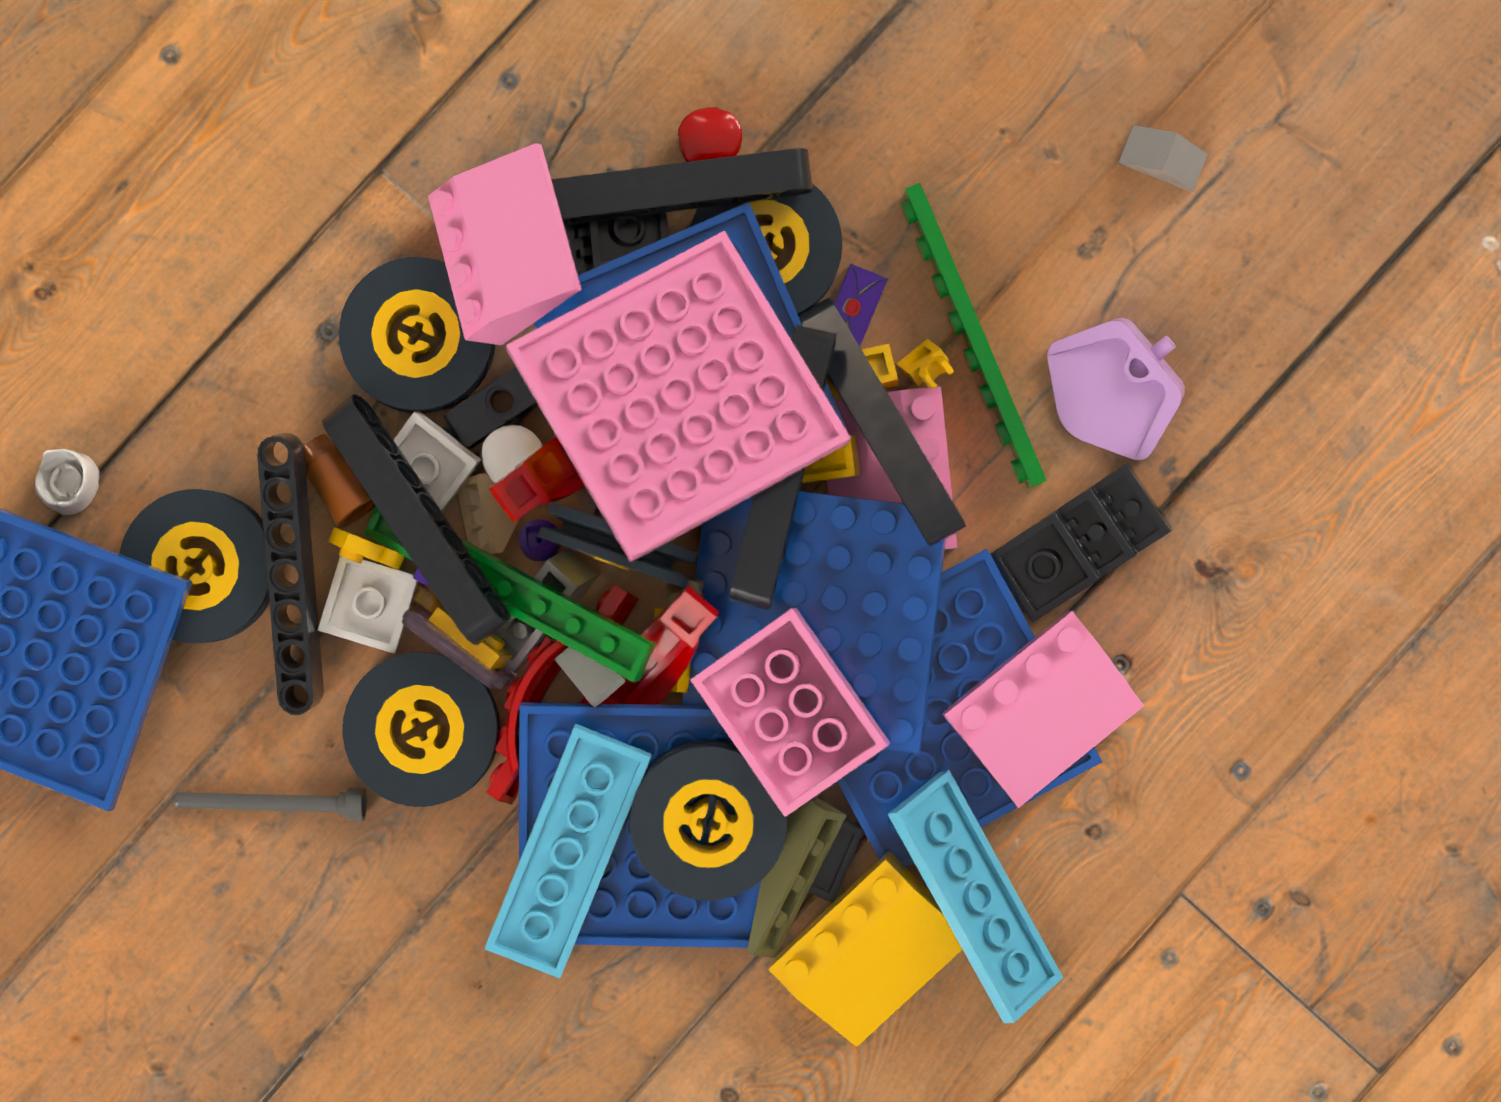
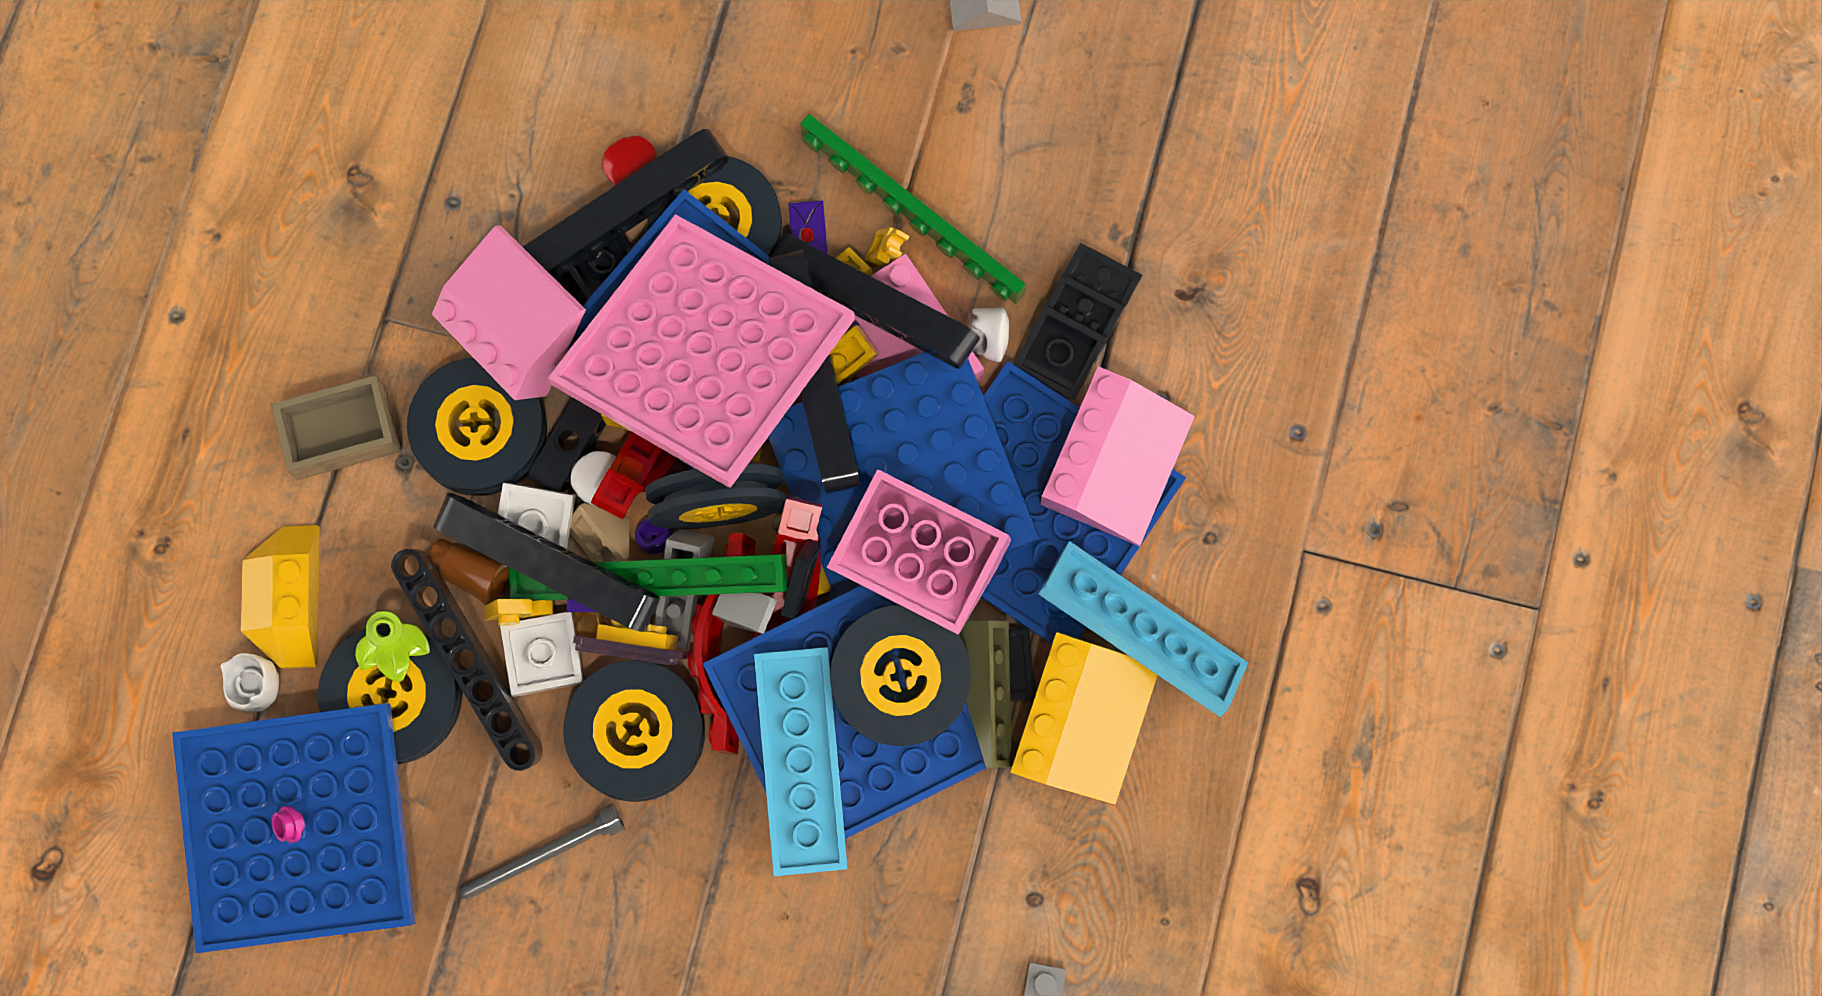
camera: 25 degrees left, 10 degrees down
lavender animal [1047,318,1185,460] -> none
none -> yellow wedge [241,525,320,669]
none -> dark tan piece [272,375,402,480]
none -> dark pink plate [272,805,305,843]
none -> lime plate [355,611,430,682]
none -> black tile [781,539,821,619]
none -> white hair [971,307,1009,362]

